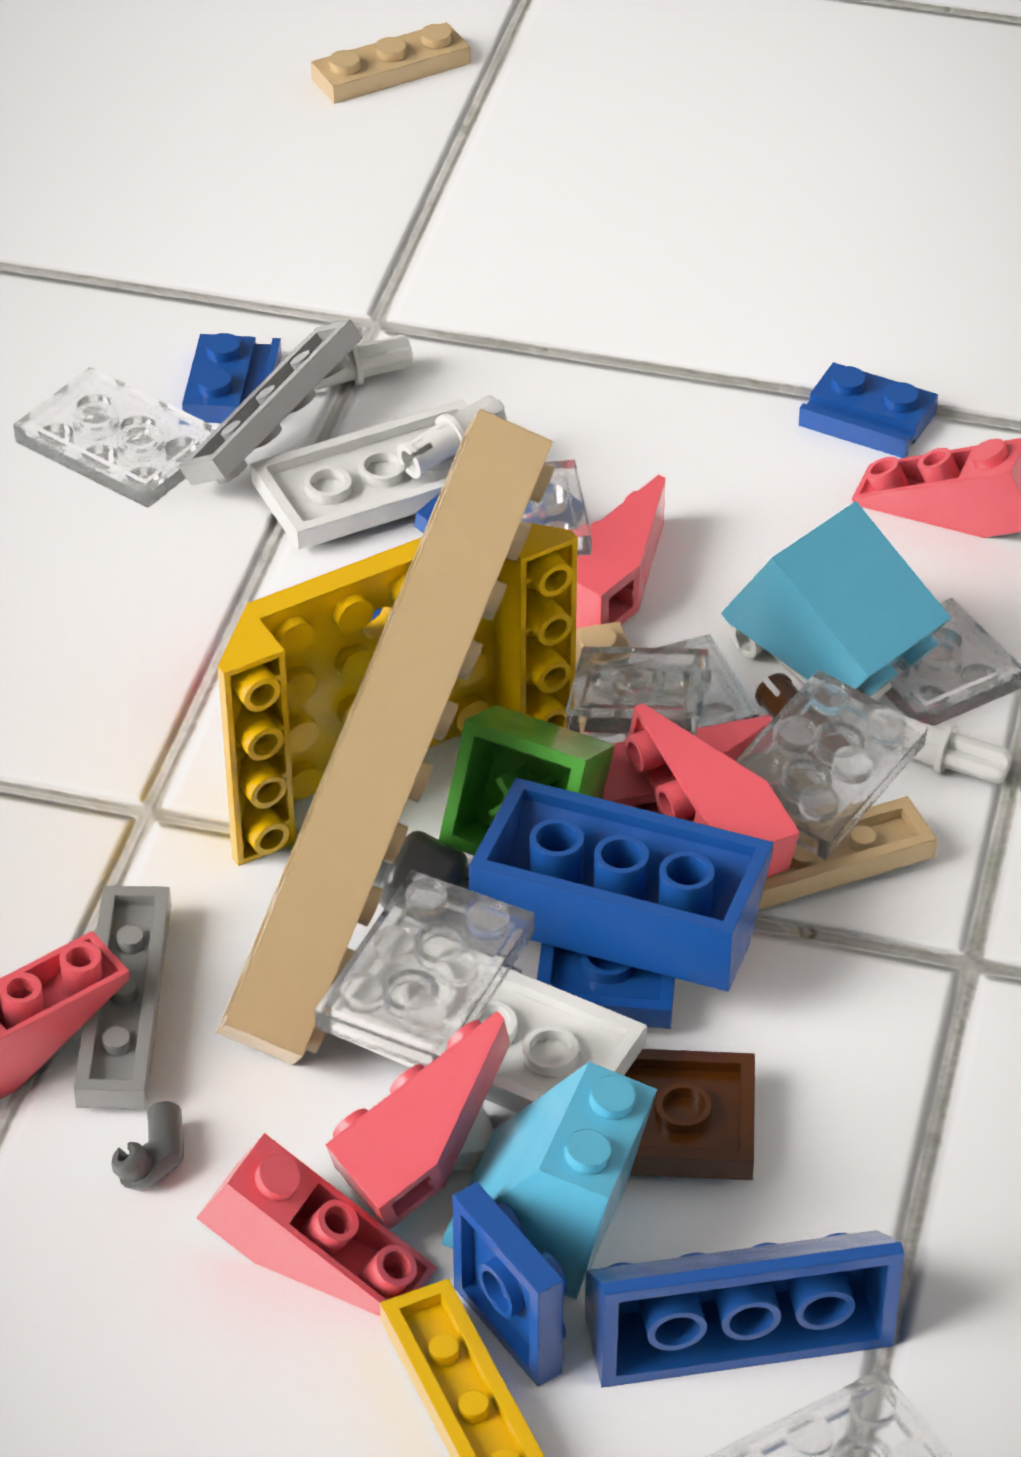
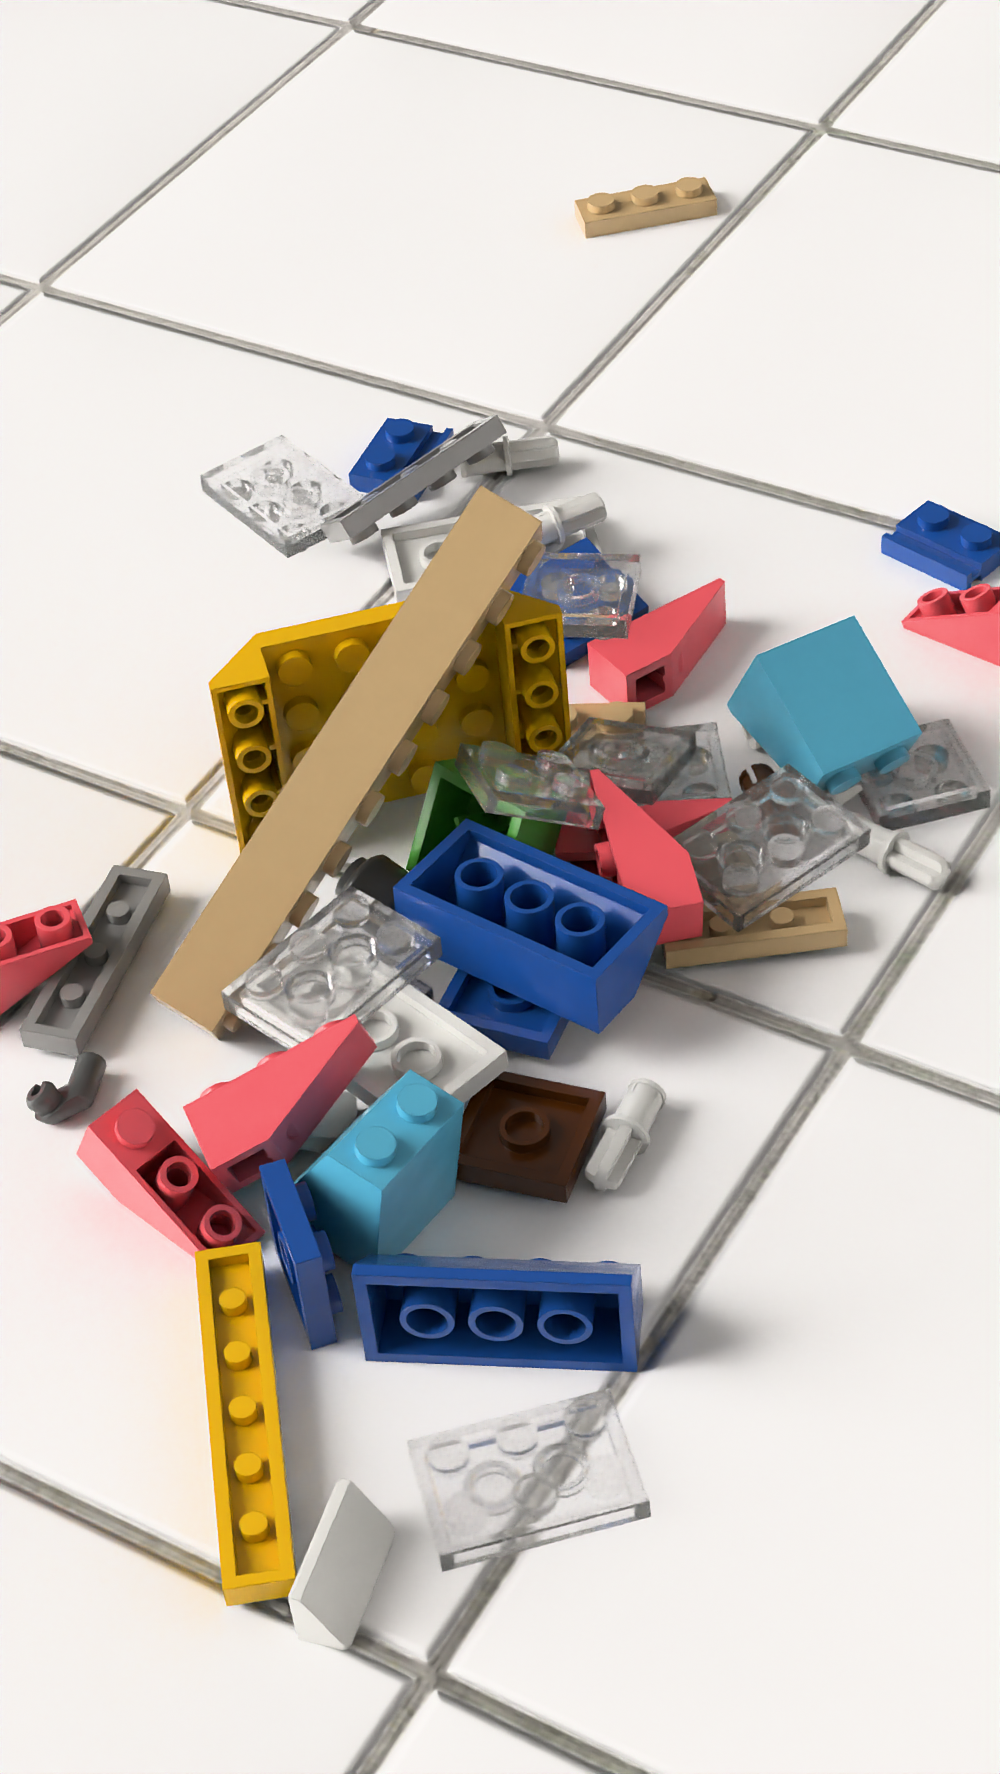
camera: 20 degrees right, 0 degrees up
none -> clear plate [455,741,605,830]
none -> white axle [585,1078,667,1192]

